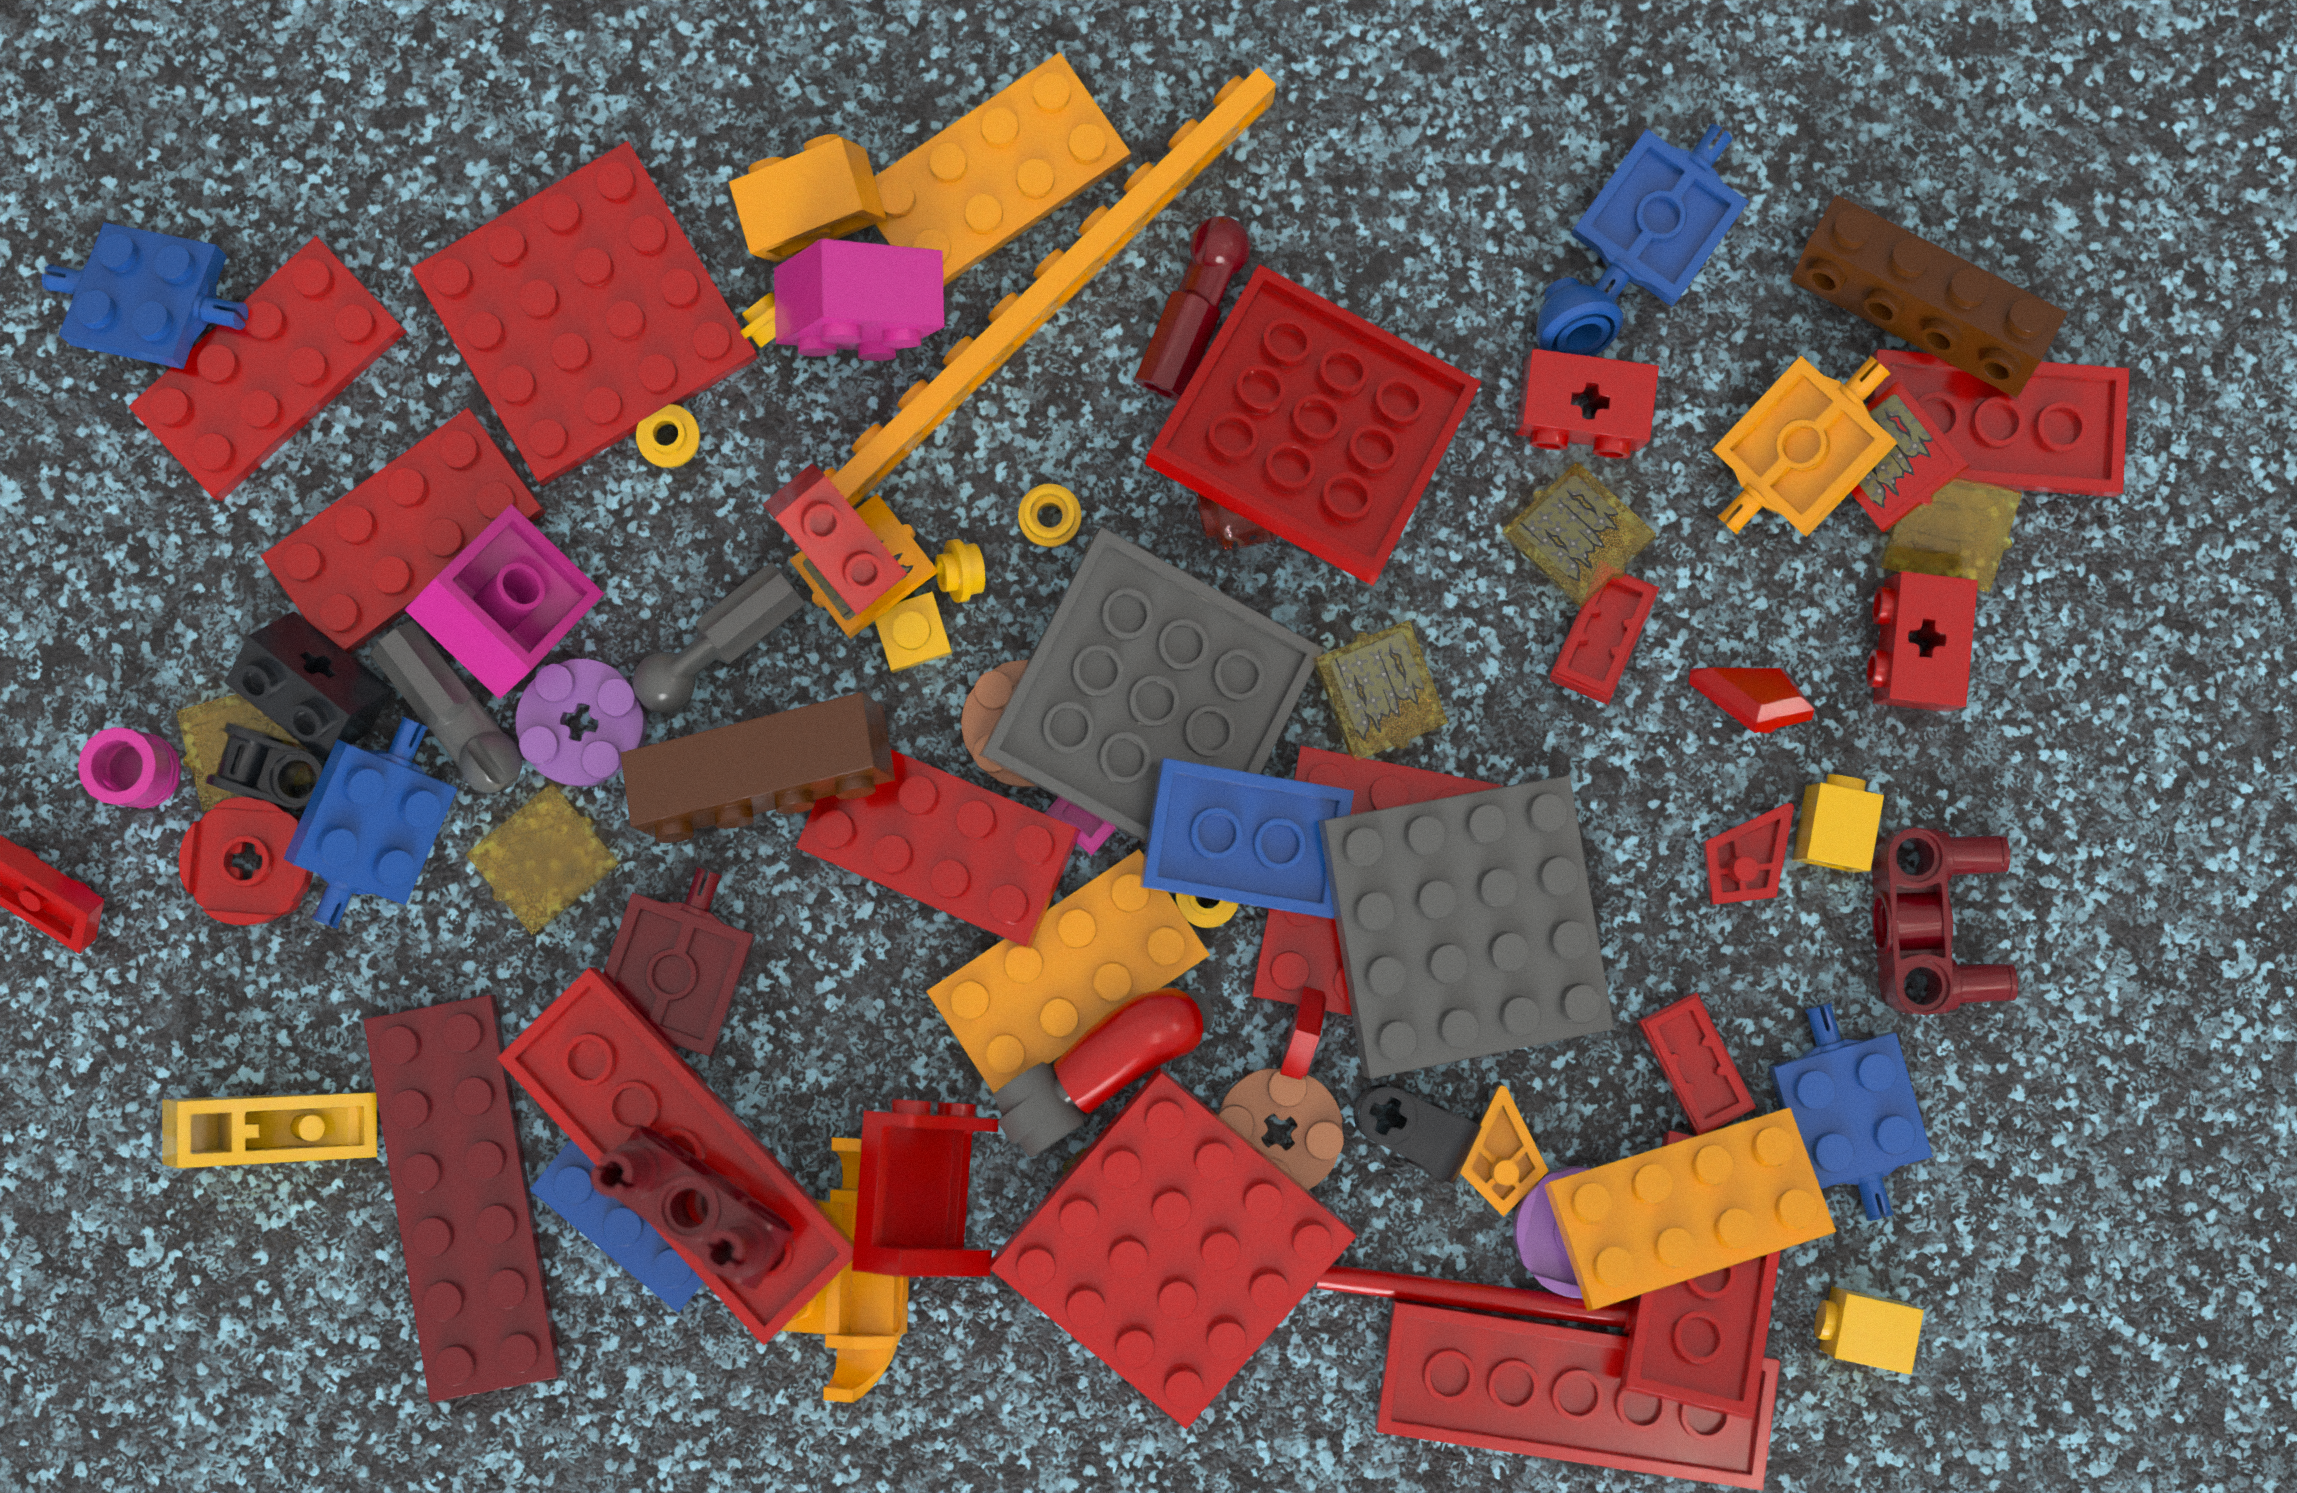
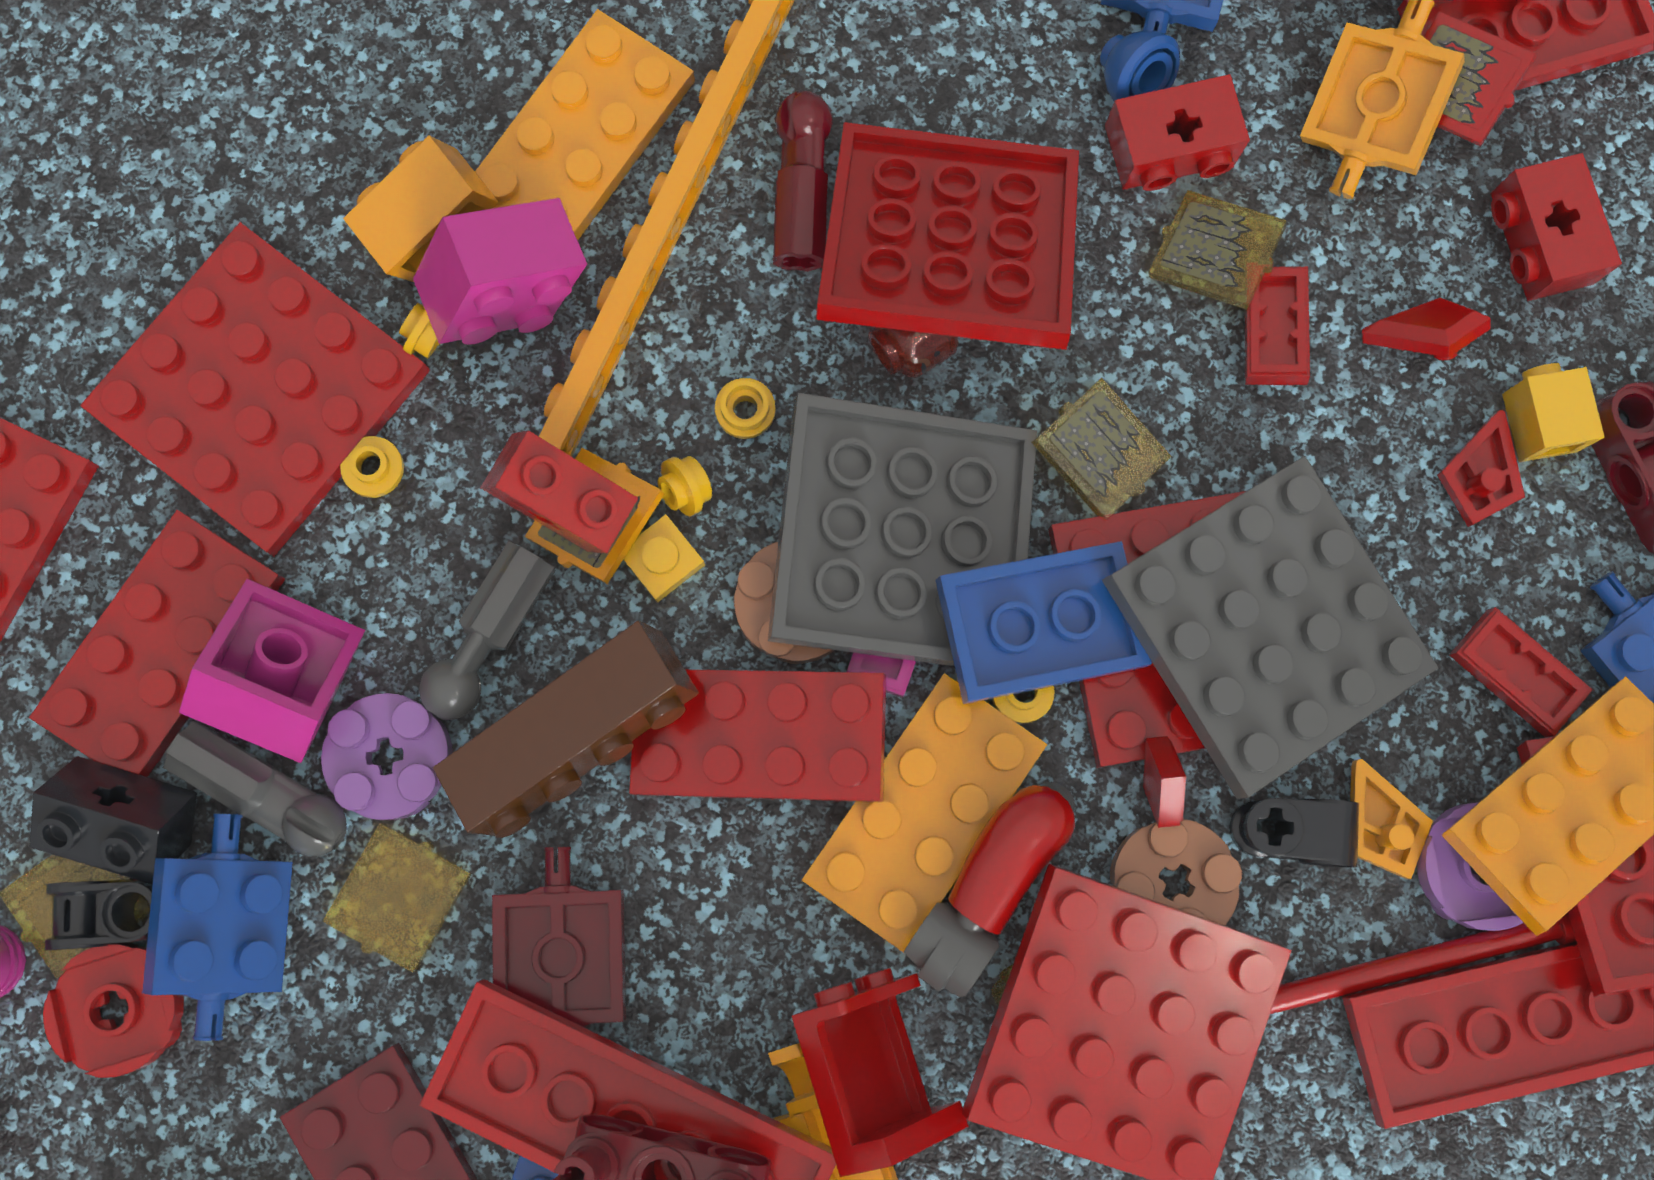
camera: 20 degrees left, 5 degrees down
clear yellow piece [1880,477,2022,592] -> none

